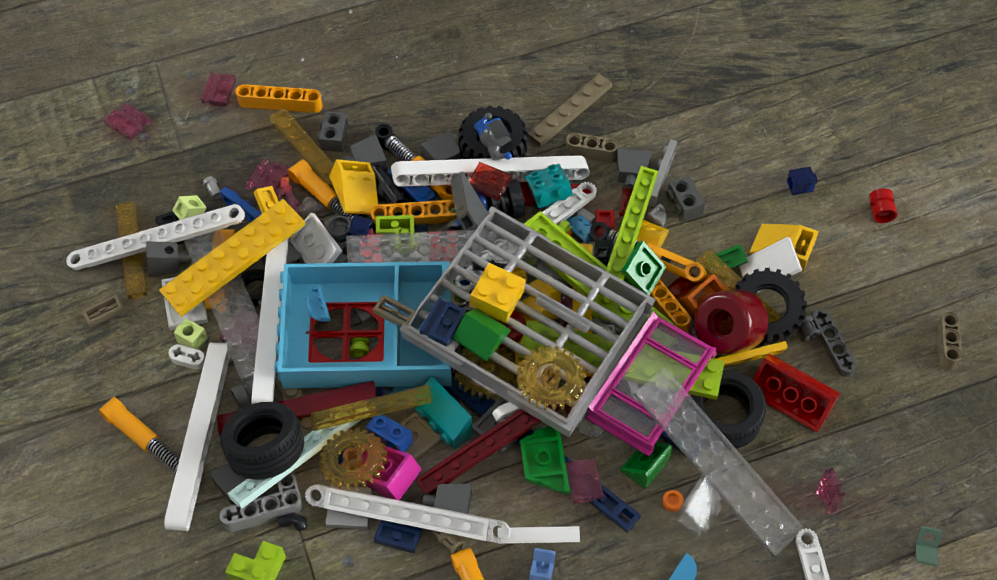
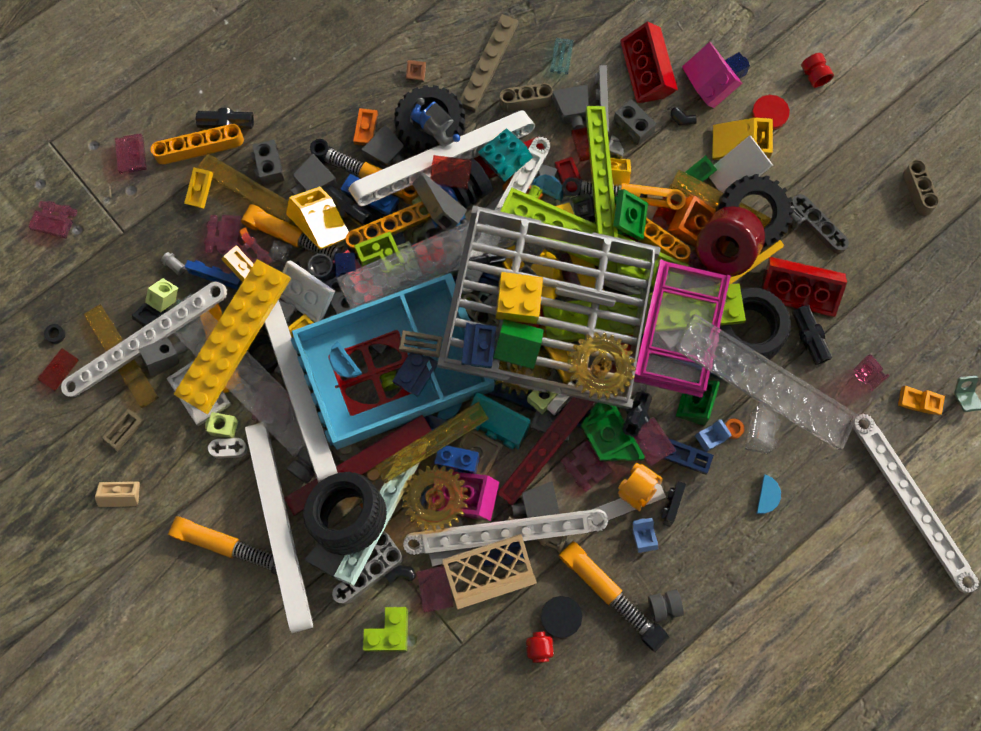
camera: 20 degrees left, 15 degrees up
none -> clear red plate [38,348,79,391]
none -> black piece [44,324,65,344]
none -> tan slope [95,482,140,507]
none -> yellow plate [184,167,213,209]
none -> black piece [195,108,254,129]
none -> orange plate [353,108,378,146]
none -> dark blue plate [392,347,438,397]
none -> nougat tile [406,60,426,81]
none -> clear pink plate [417,566,454,613]
none -> tan fence [442,534,537,609]
none -> yellowish green brick [527,390,558,414]
none -> clear light blue tile [550,38,574,75]
none -> clear pink plate [561,440,613,492]
none -> light orange brick [618,463,663,511]
none -> red slope [620,21,678,103]
none -> black piece [622,391,652,437]
none -> black plate [661,481,686,527]
none -> black arm [670,107,697,126]
none -> dark pink slope [682,42,743,108]
none -> medium blue bracket [695,419,732,452]
none -> red tile [752,94,790,130]
none -> black piece [792,305,832,365]
none -> light orange slope [898,386,945,415]

